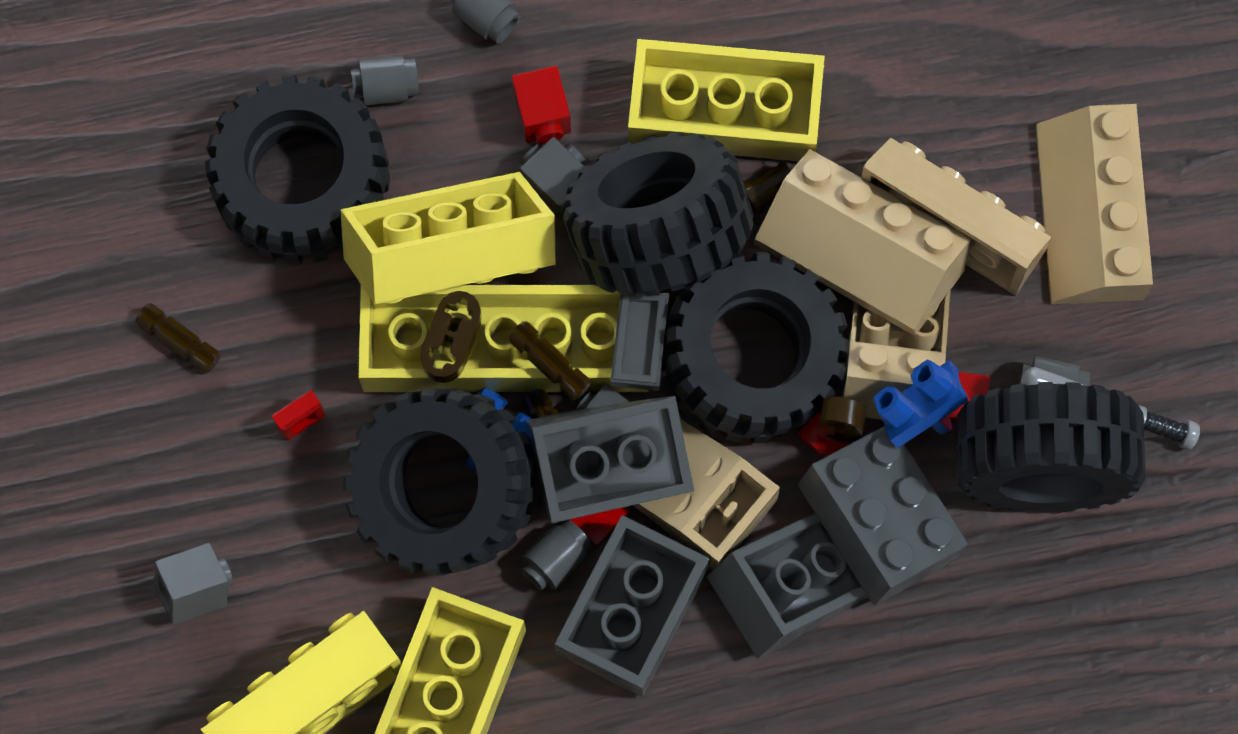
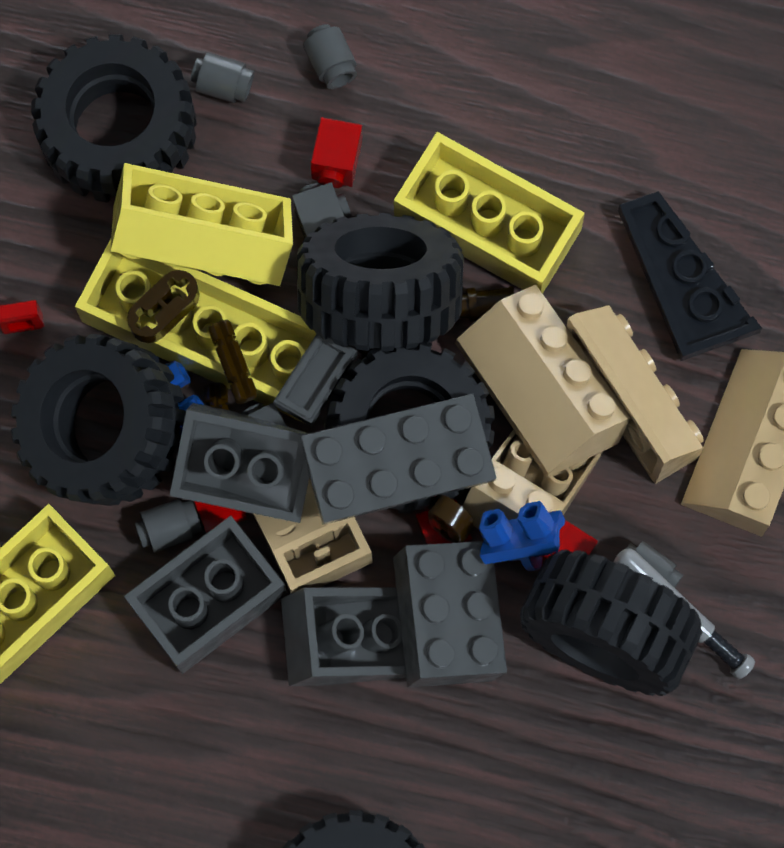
camera: 25 degrees right, 0 degrees up
none -> dark grey plate [300,394,497,525]
none -> black wing [618,191,762,361]

